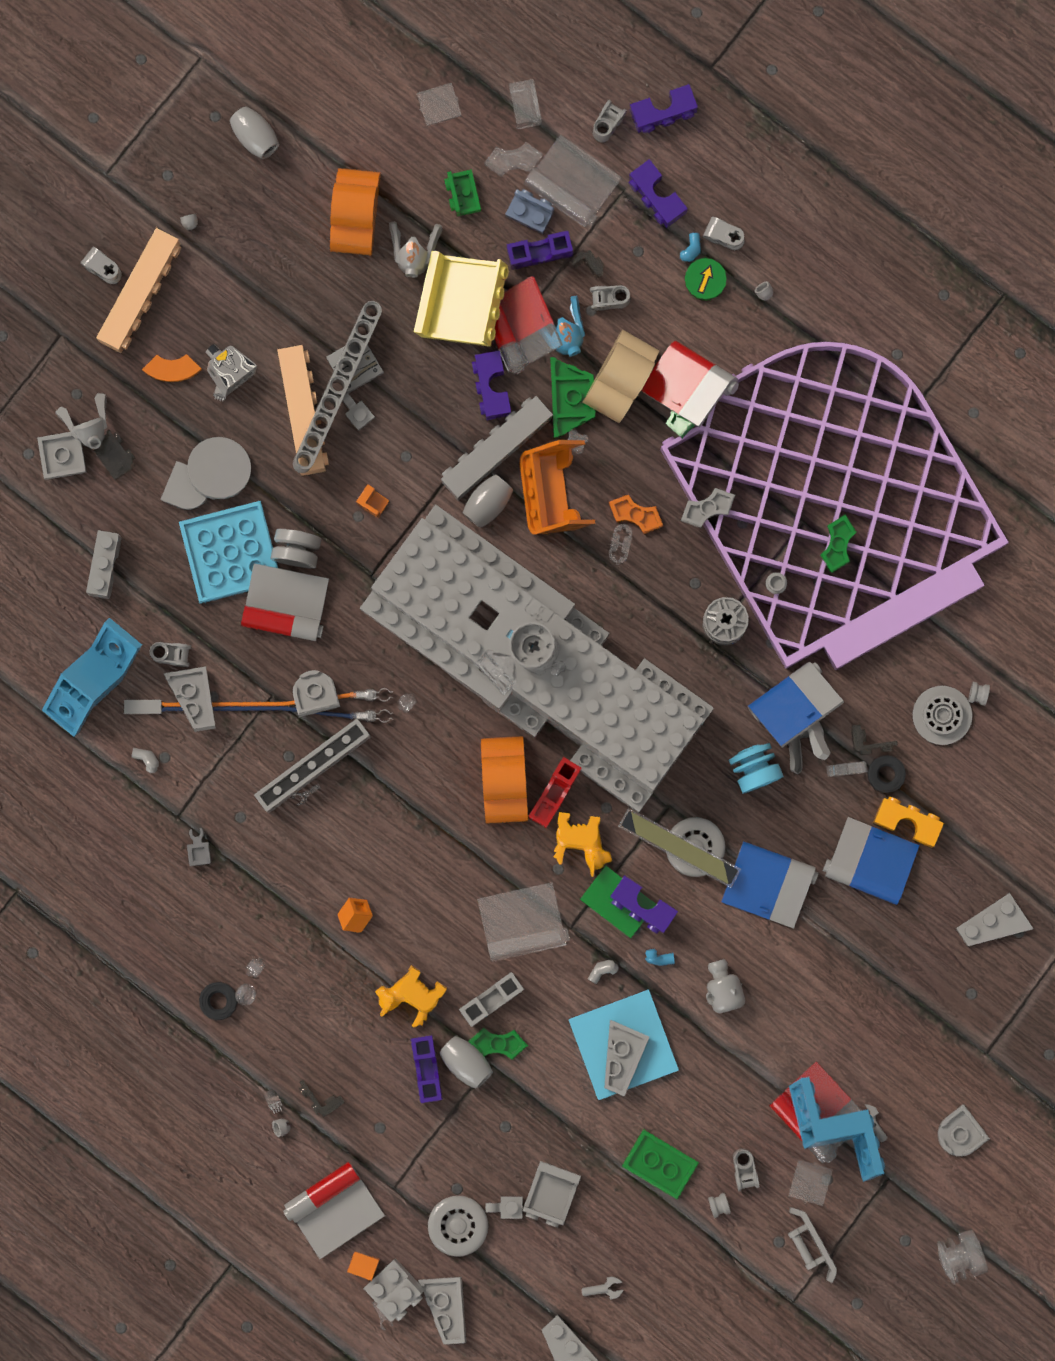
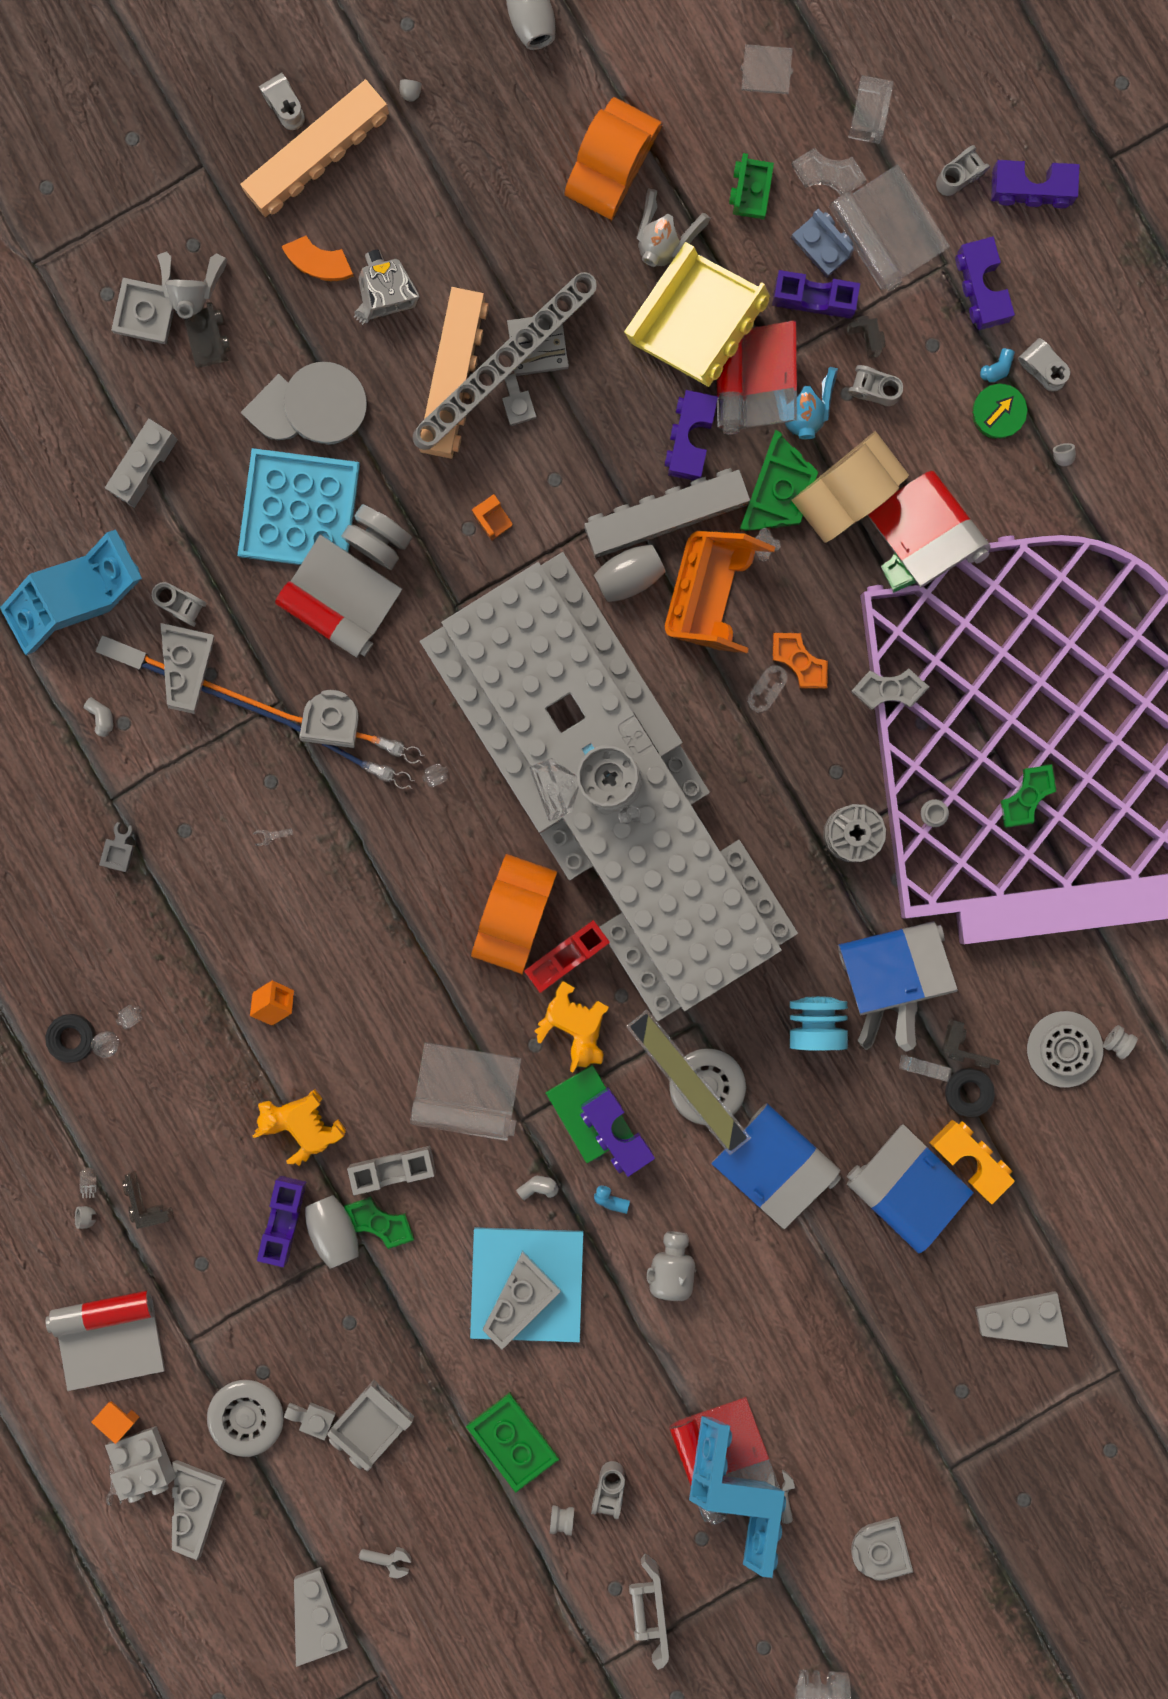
camera: 20 degrees right, 5 degrees up
light grey brick [254,719,371,814] -> none
clear piece [788,1160,833,1206] -> none

